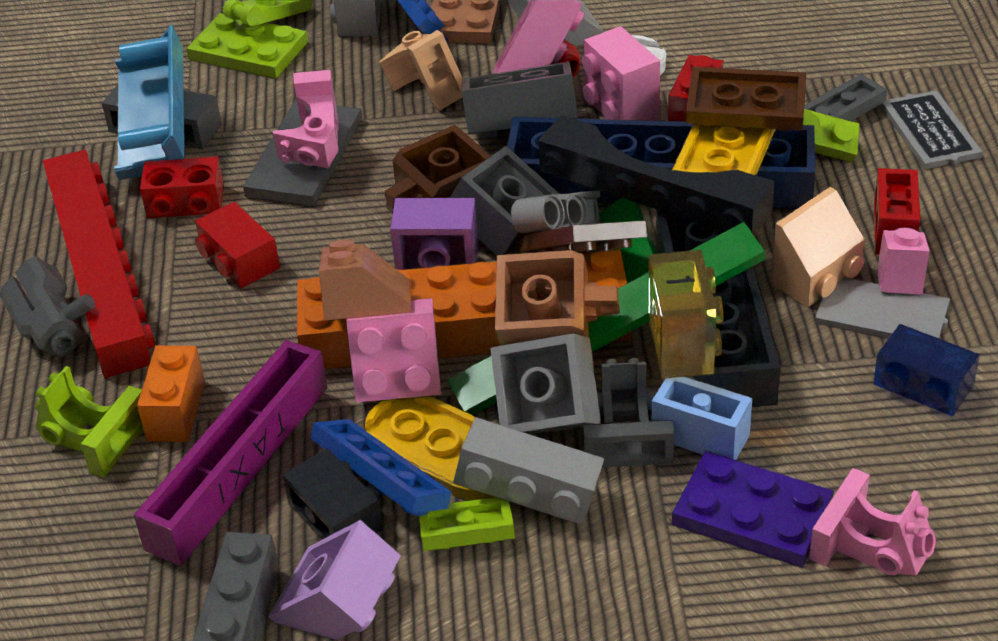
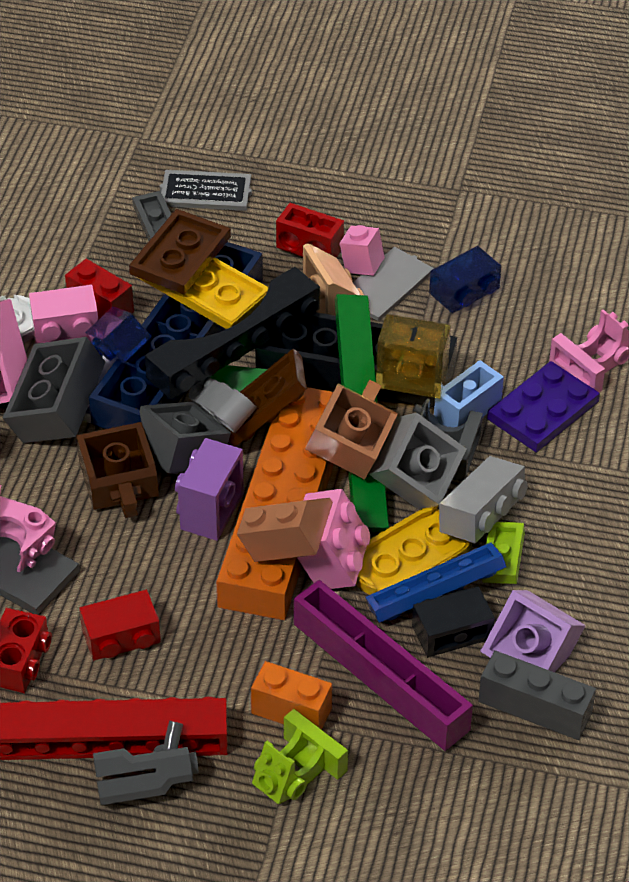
camera: 75 degrees left, 5 degrees up
none -> clear blue brick [85,307,151,364]

